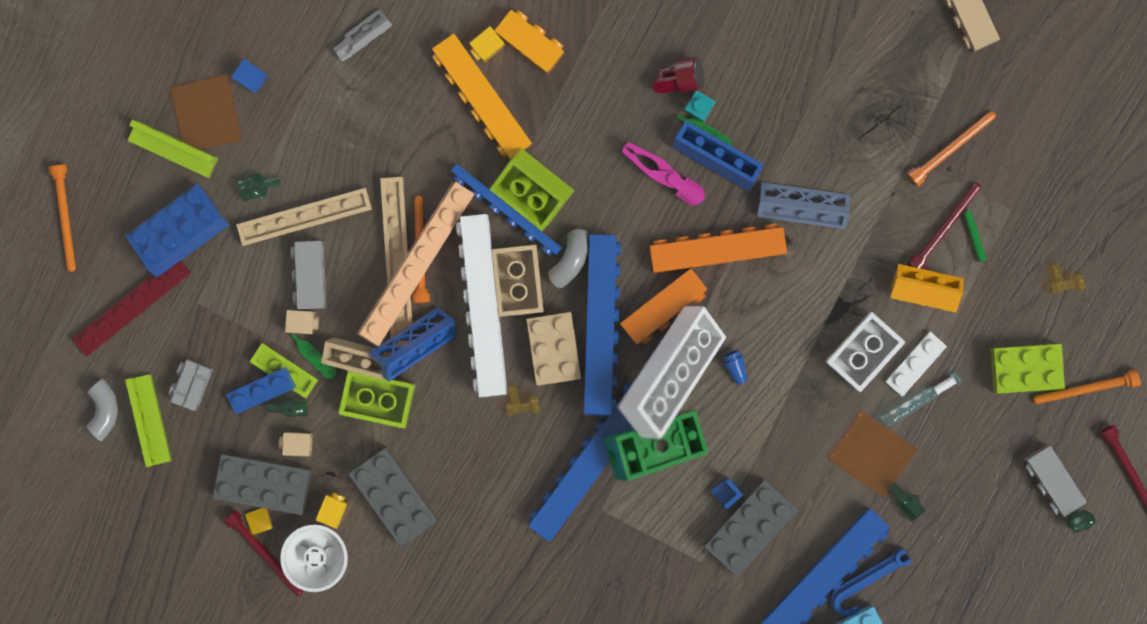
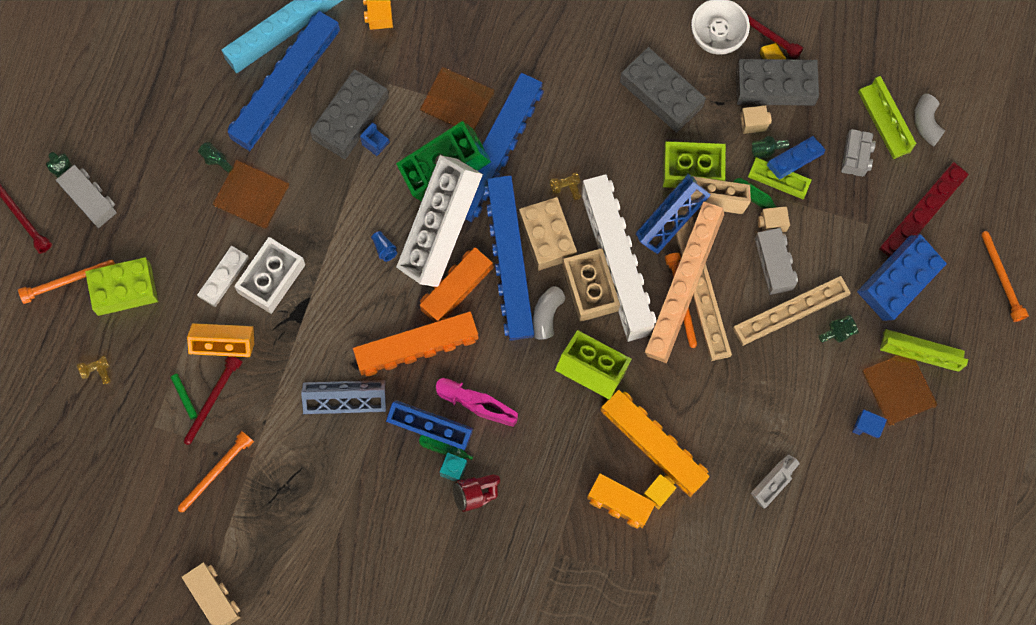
camera: 165 degrees right, 15 degrees down
yellow brick [316,492,349,529] -> none
blue plate [451,164,562,255] -> none
blue piece [831,548,912,616] -> none
clear light blue piece [881,371,962,427] -> none
none -> clear orange piece [420,67,494,130]

